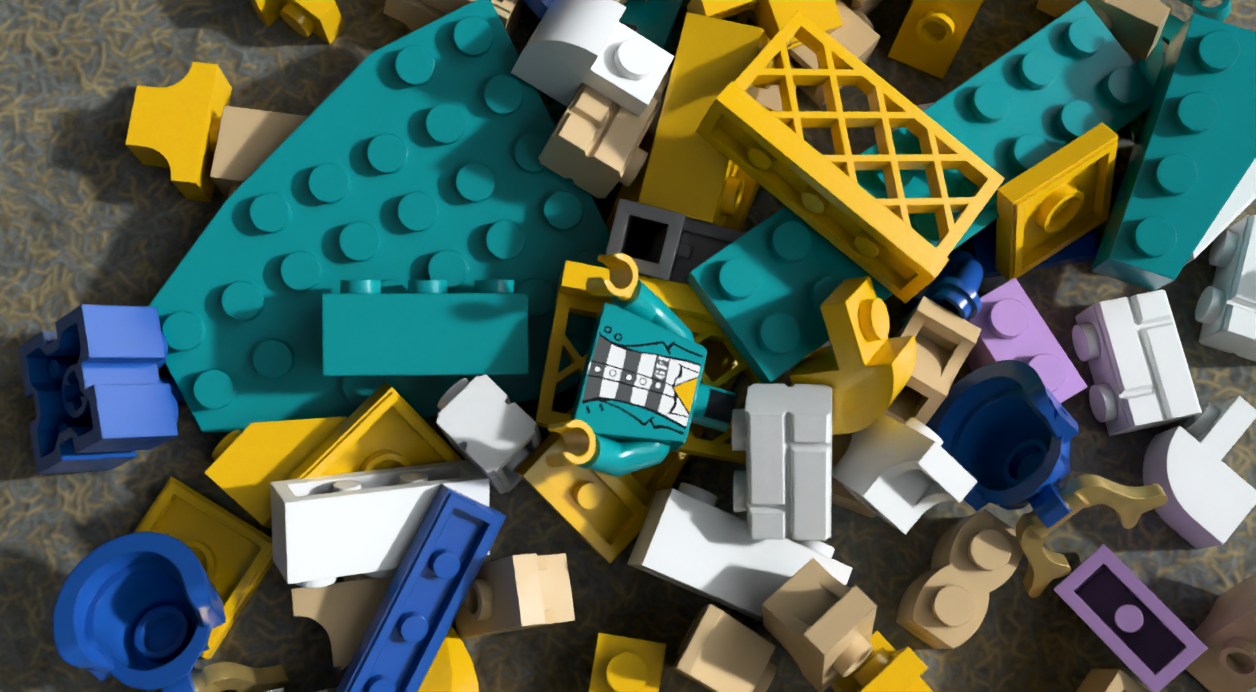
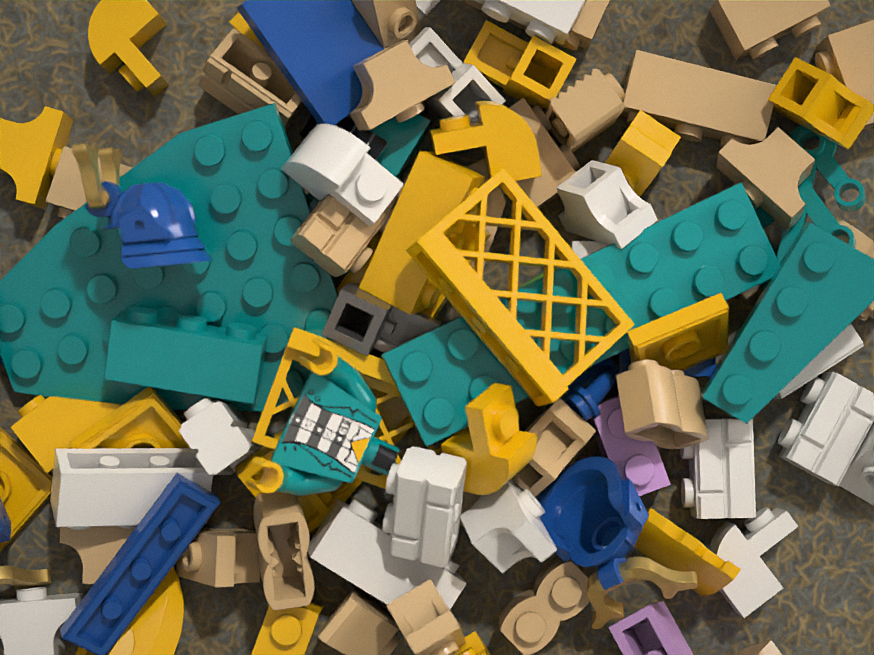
camera: 20 degrees right, 10 degrees up
none -> blue helmet [72,143,213,269]
none -> tan brick [253,491,314,611]
none -> white brick [556,160,658,249]
none -> tan brick [616,360,709,449]
none -> yellow slope [634,507,741,596]

